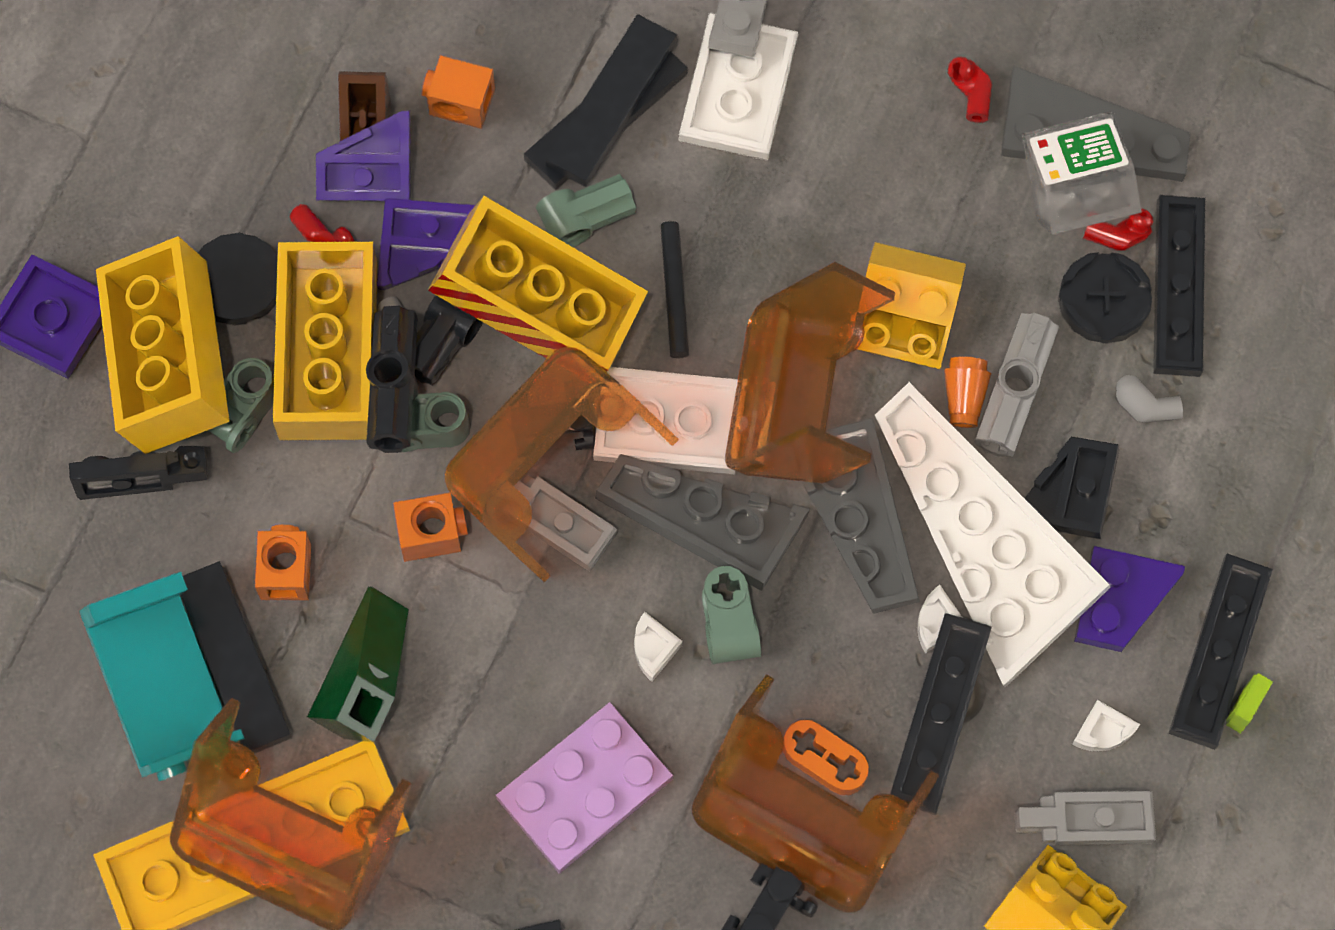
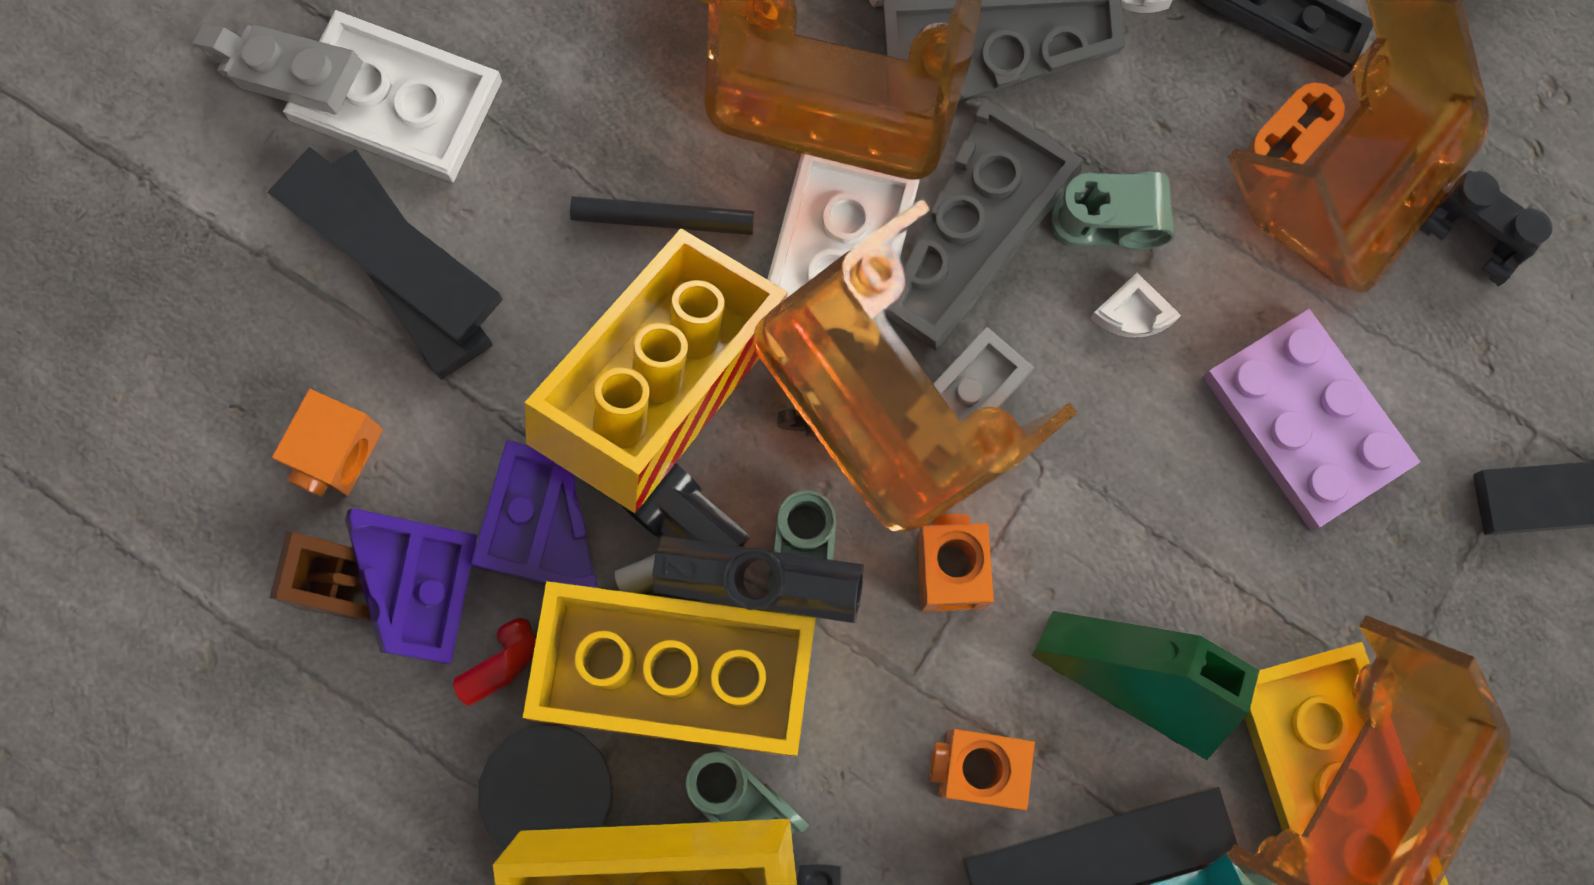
camera: 85 degrees left, 5 degrees up
sand green piece [536,174,636,248] -> none

